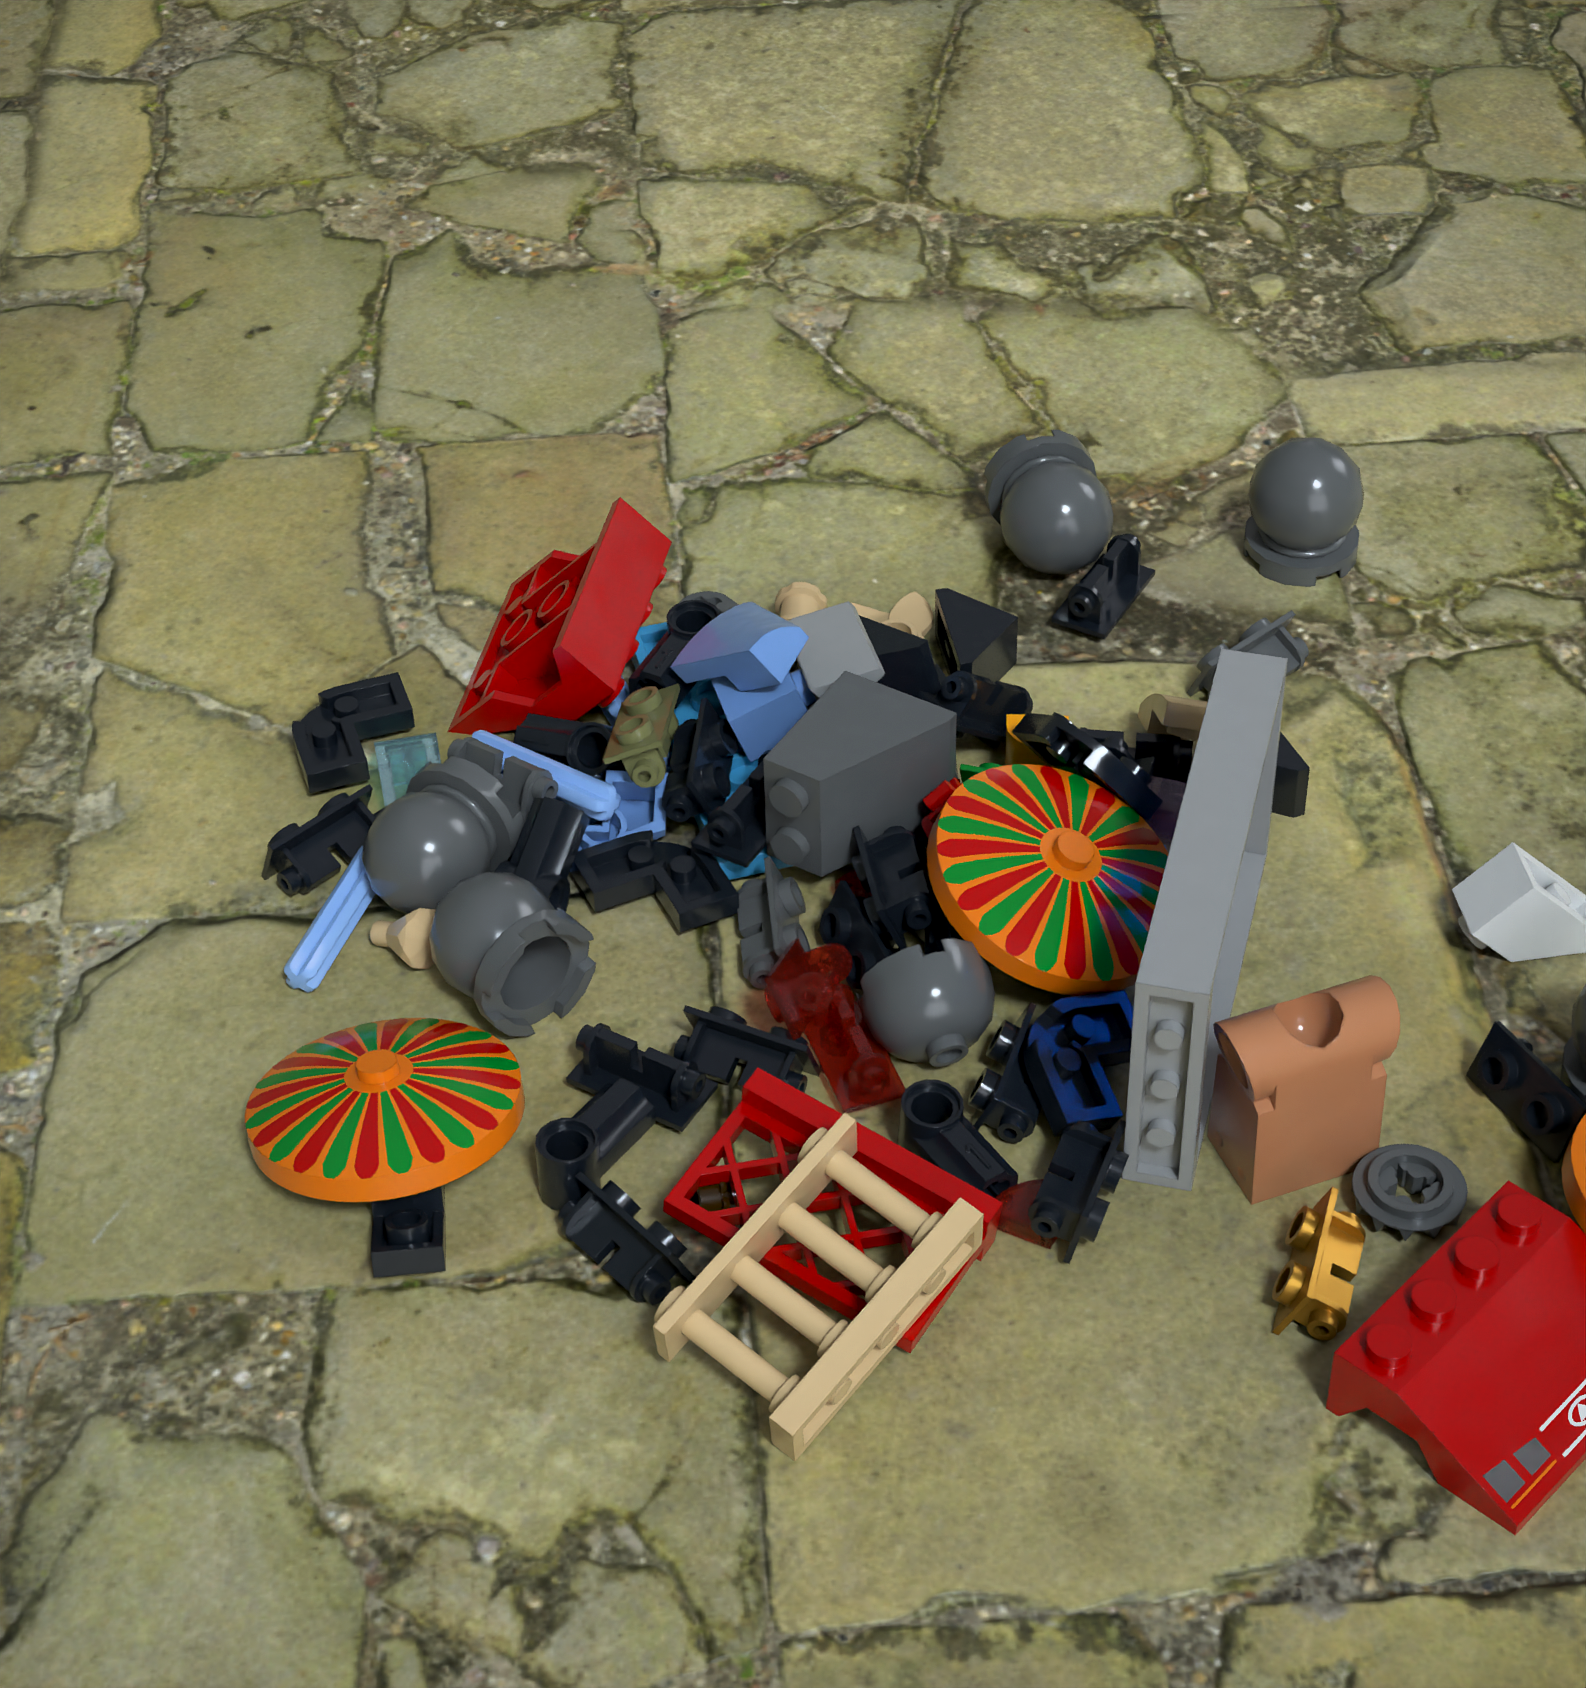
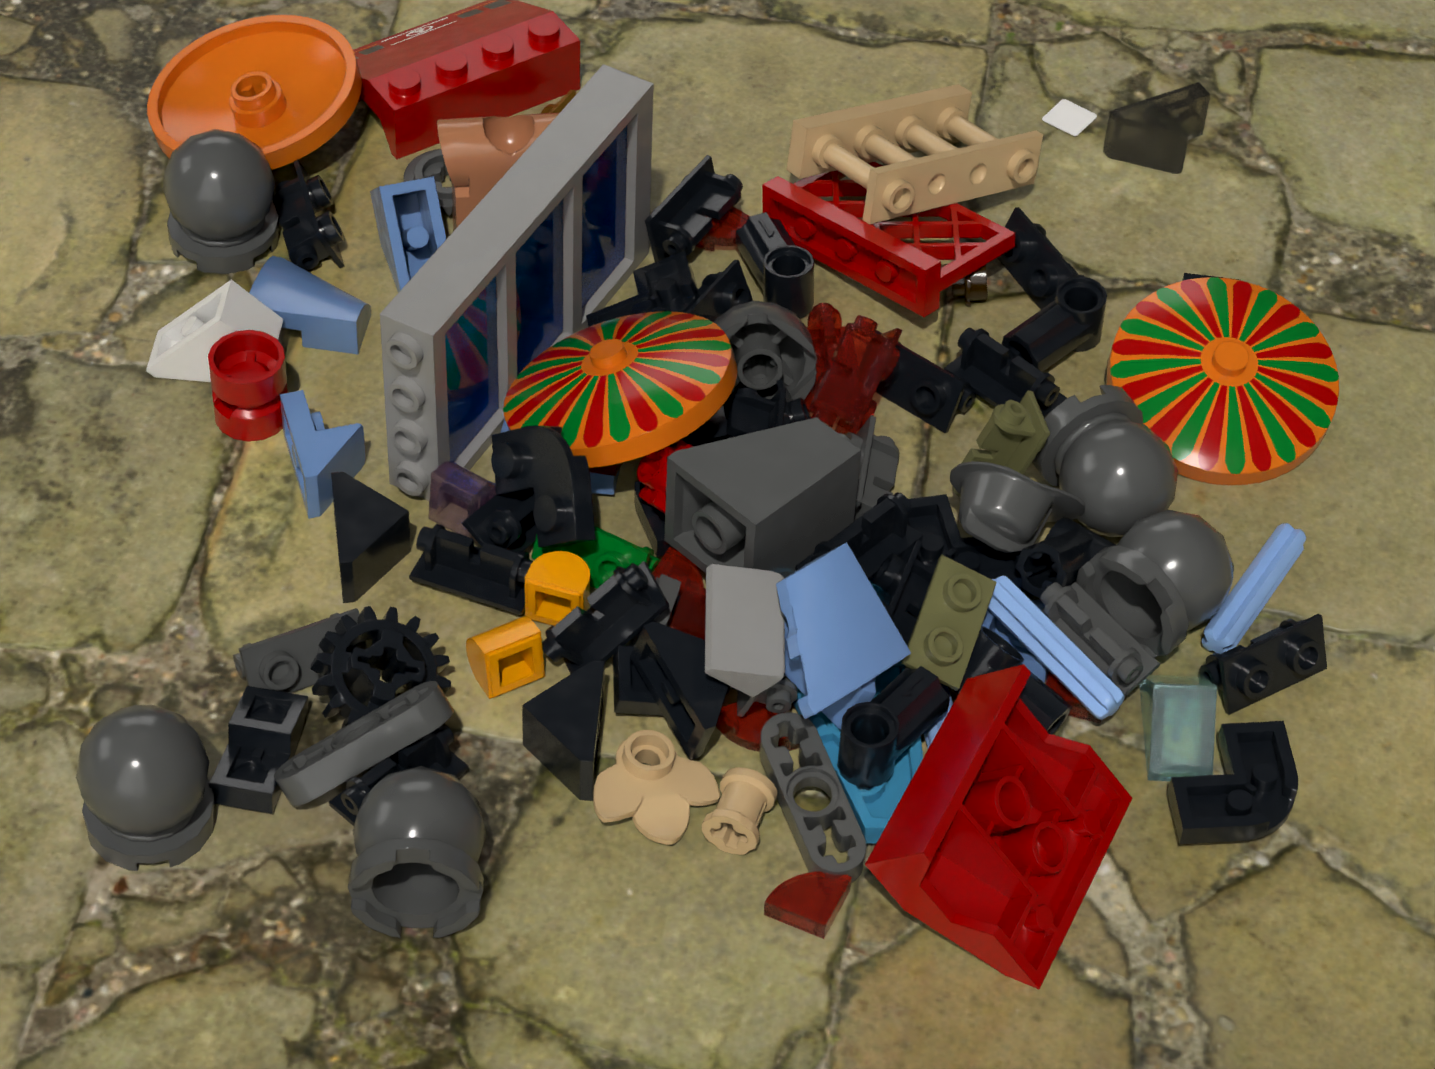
camera: 170 degrees left, 5 degrees up
tan slope [1138,693,1207,741] -> none
none -> red wheel [208,330,288,442]
none -> black slope [209,686,308,814]
none -> medium blue slope [249,256,371,354]
none -> dark grey beam [274,681,454,806]
none -> medium blue slope [280,390,365,519]
none -> black gear [310,606,451,729]
none -> medium blue slope [370,176,447,293]
none -> light orange brick [466,616,545,699]
none -> clear red tile [764,871,852,939]
none -> dark grey piece [950,461,1085,553]
none -> olive hinge [952,391,1050,497]
none -> white sticker [1042,99,1097,136]
none -> clear smoke slope [1103,82,1211,174]

